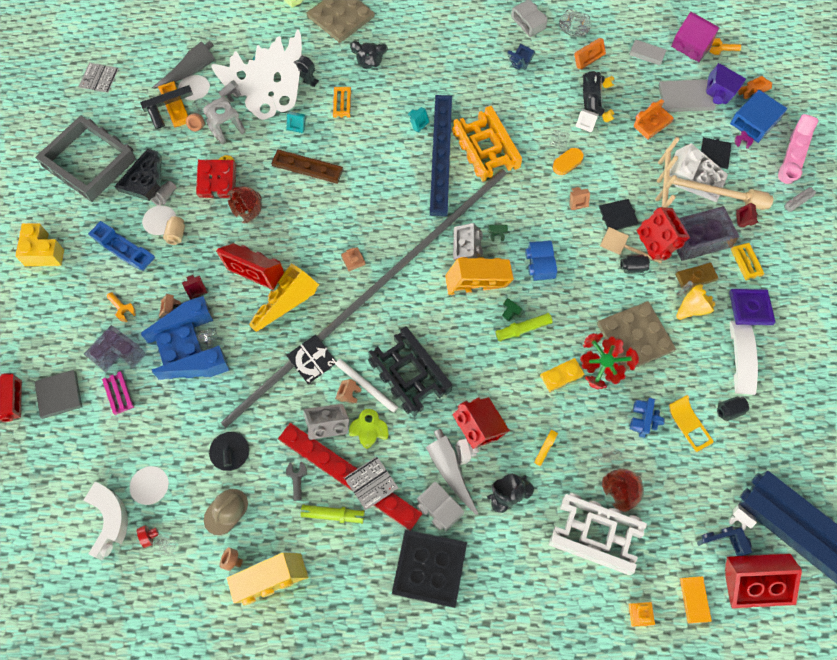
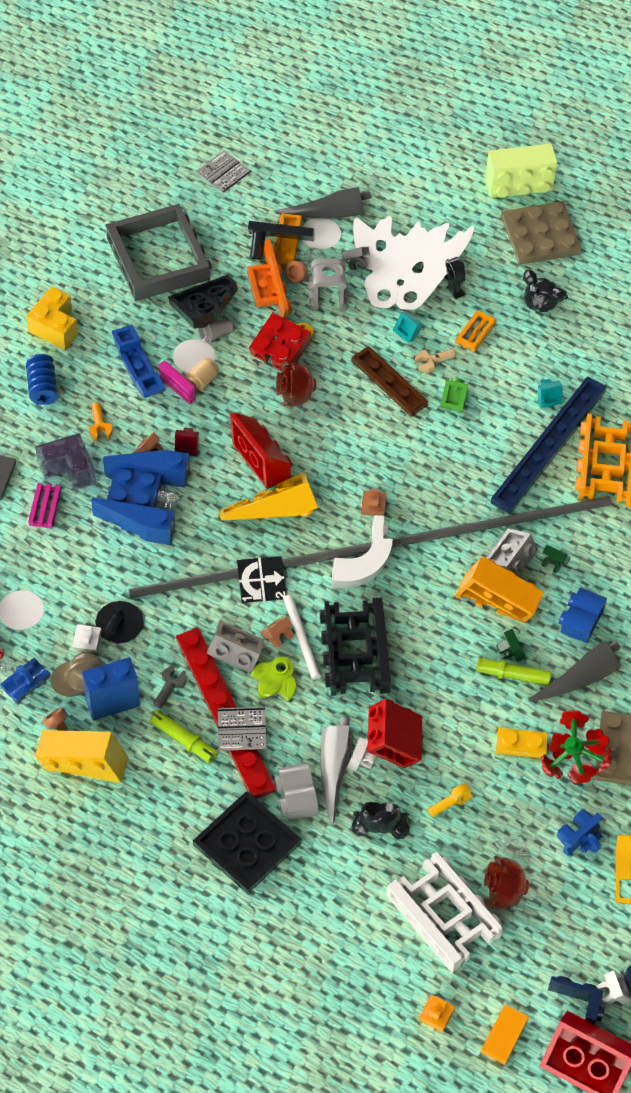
camera: 30 degrees right, 10 degrees down
none -> blue hips [0,658,51,703]
none -> blue piece [26,354,58,405]
none -> white tile [72,624,102,653]
none -> blue brick [82,657,140,721]
none -> dark pink tile [159,360,195,404]
none -> orange bracket [247,239,291,319]
none -> white arch [332,515,393,588]
none -> tan bar [414,349,456,373]
none -> bright green bracket [440,378,468,412]
none -> dark grey piece [528,641,620,702]

